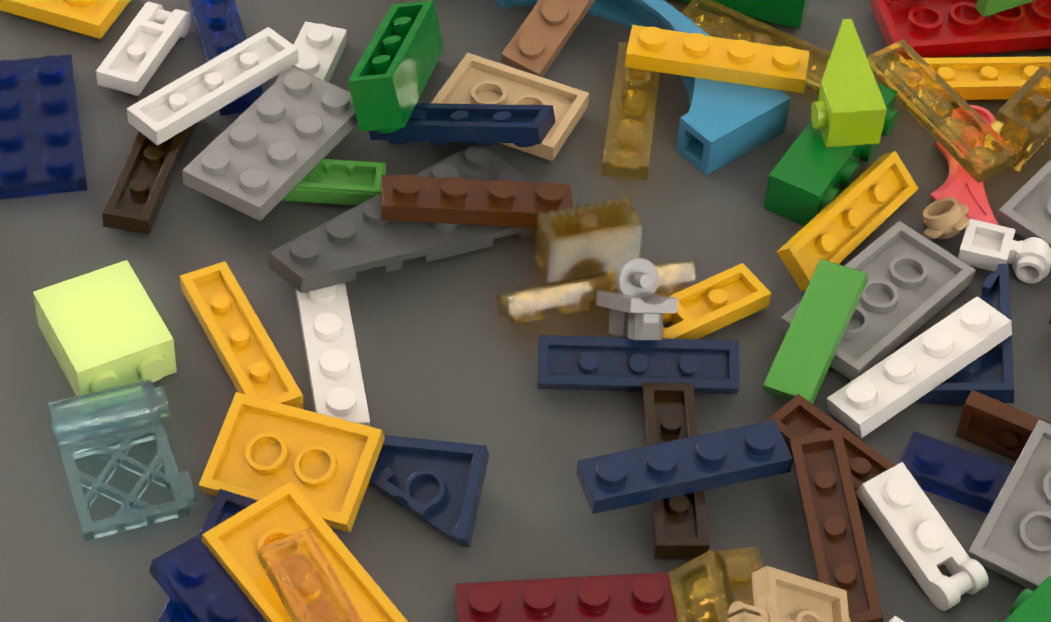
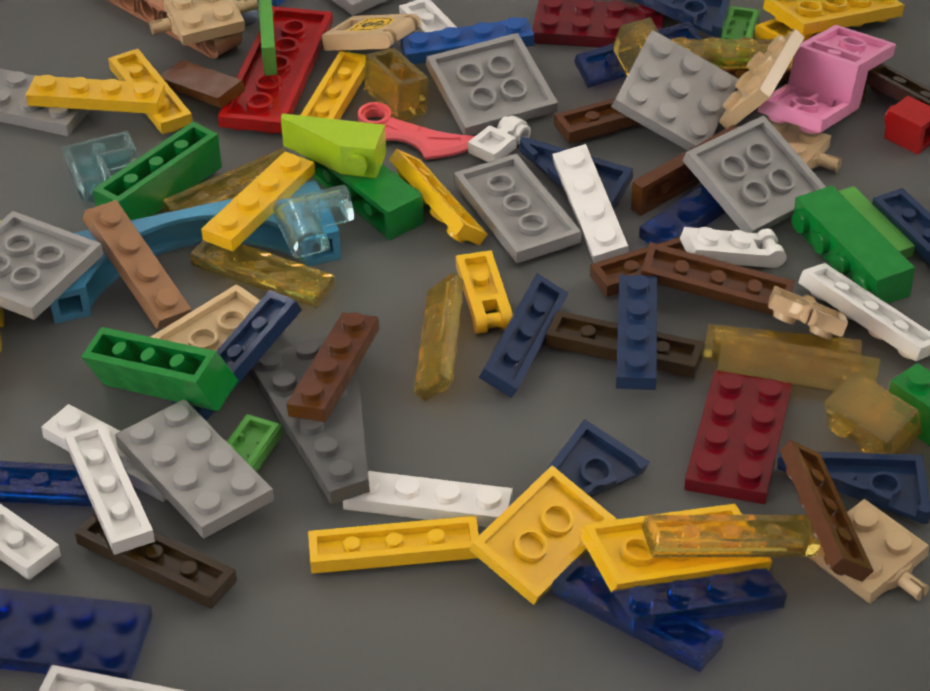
camera: 65 degrees left, 5 degrees down
yellowish green brick [33,260,177,406] -> none
clear light blue piece [47,379,197,541] -> none
clear yellow brick [535,197,643,284] -> none
light grey hips [596,257,678,340] -> none
bright green tile [763,259,868,404] -> none
clear yellow plate [868,39,1017,183] -> none
tan plate [923,197,970,239] -> none
none -> clear light blue brick [273,185,354,258]

